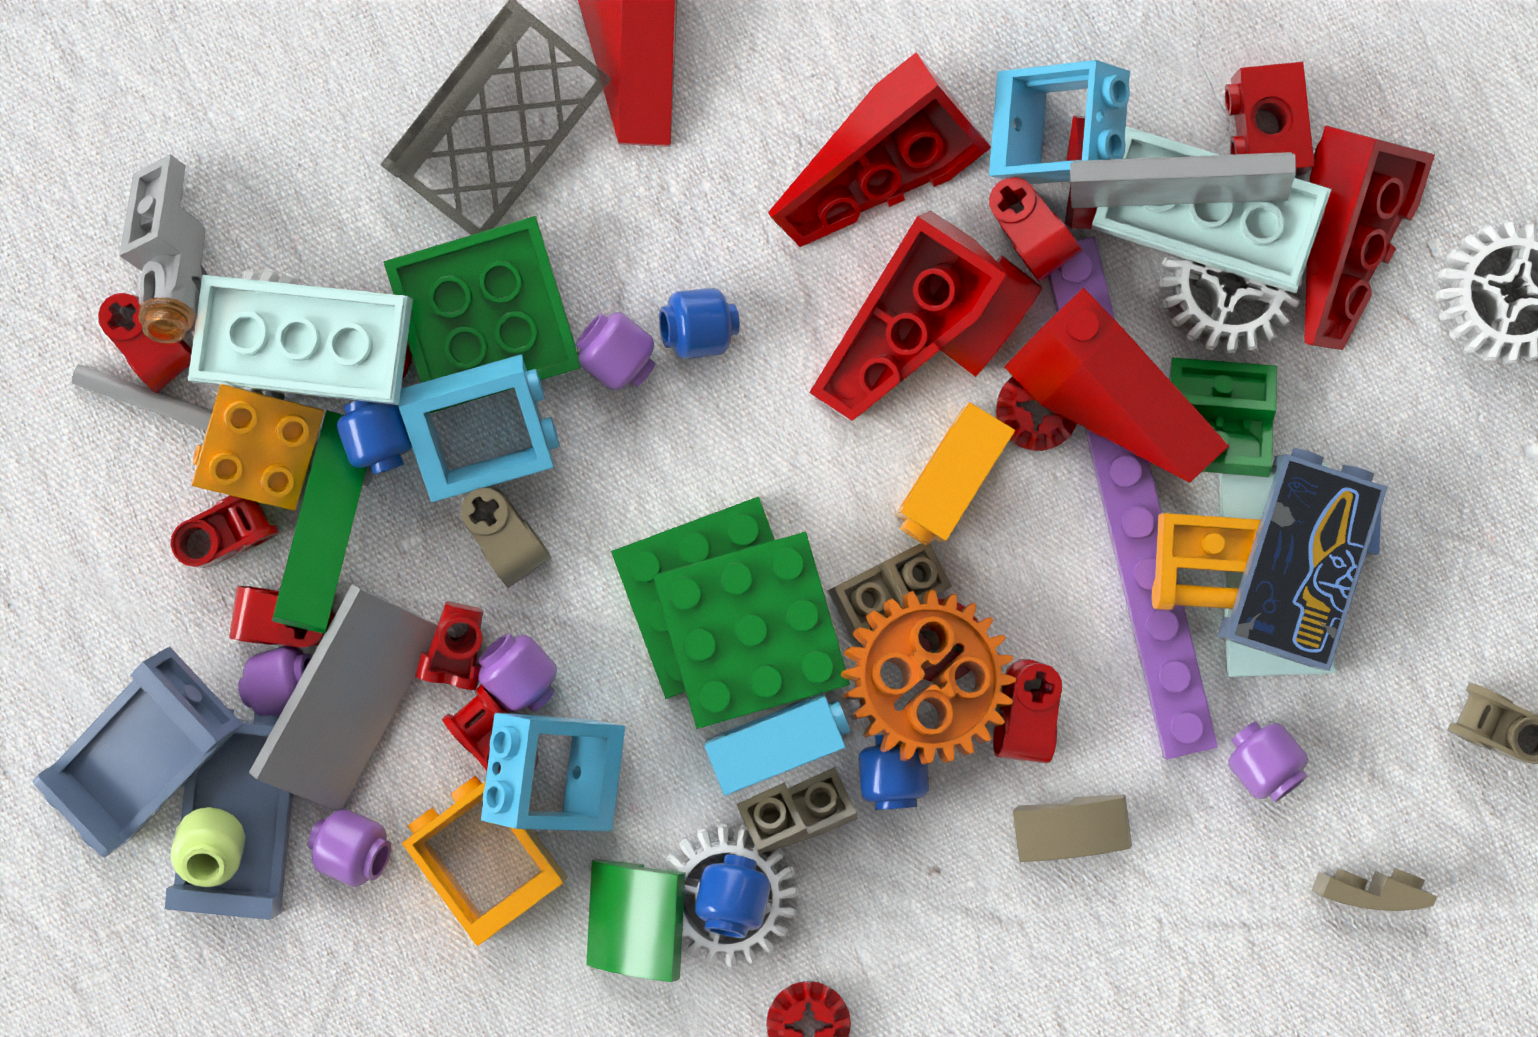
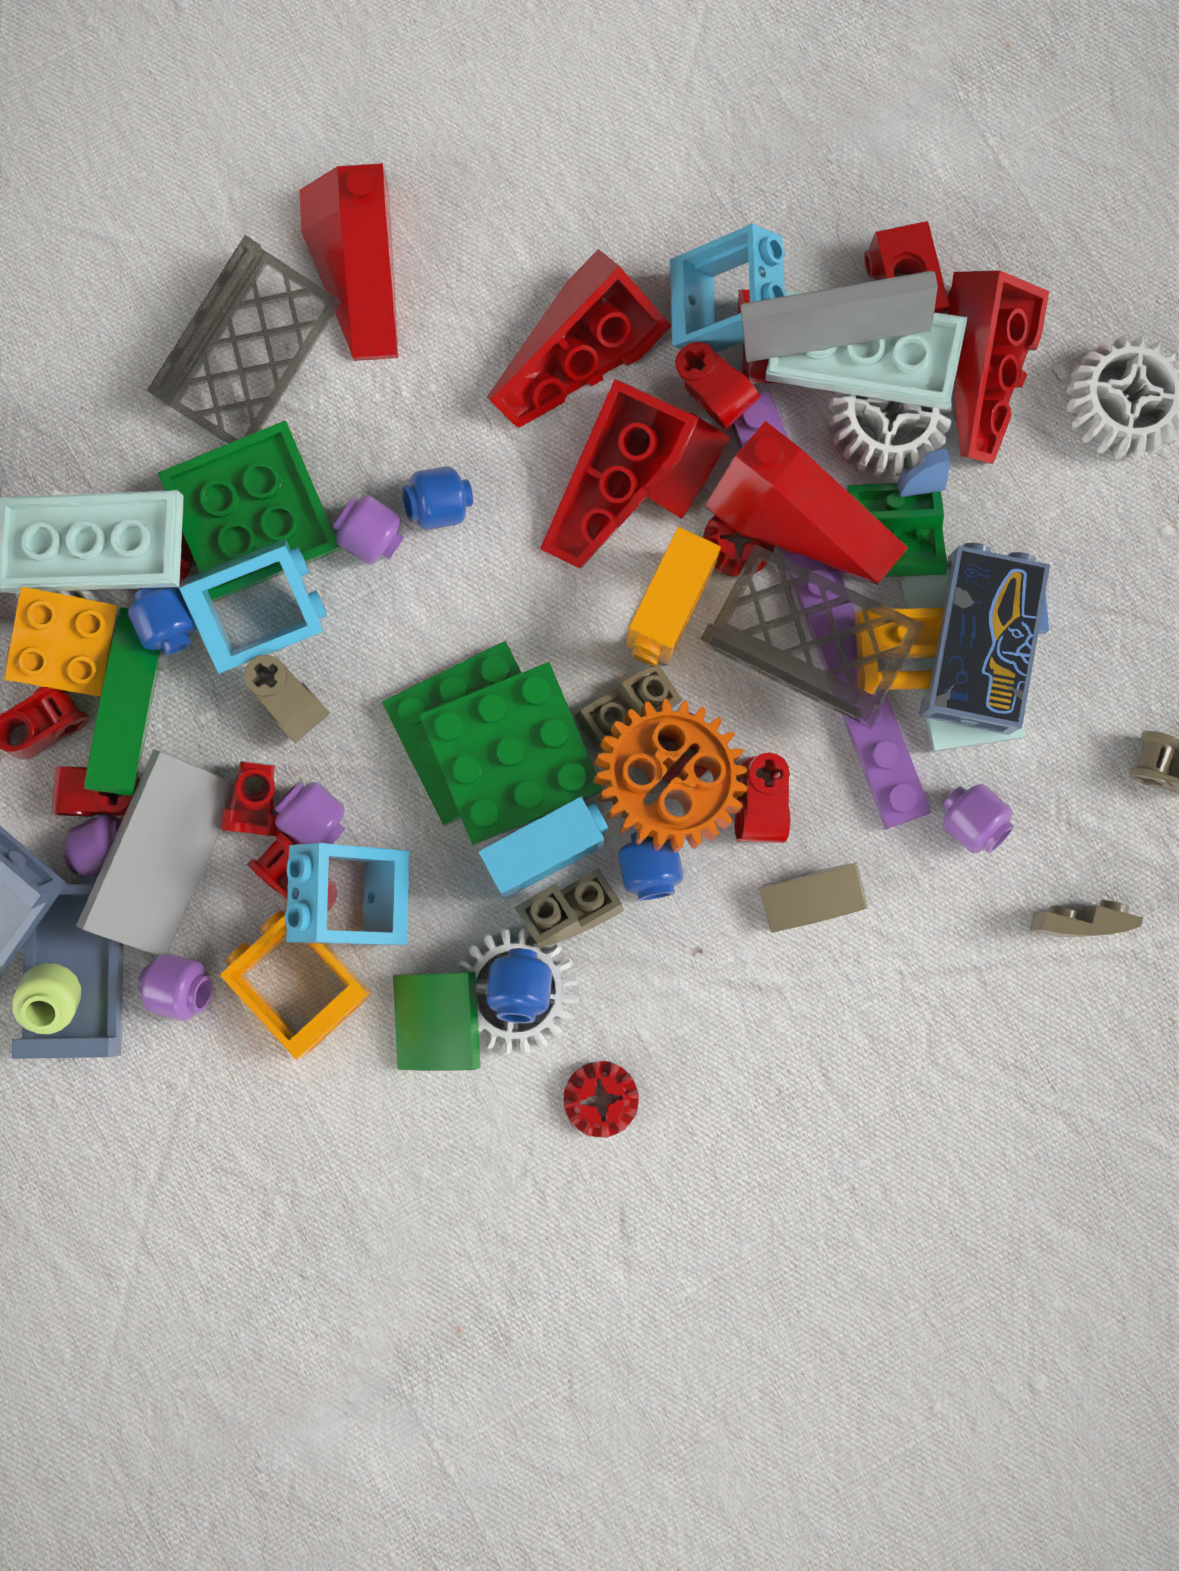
camera: 10 degrees left, 5 degrees down
none -> clear smoke fence [700,545,923,729]
none -> medium blue tile [897,448,951,497]

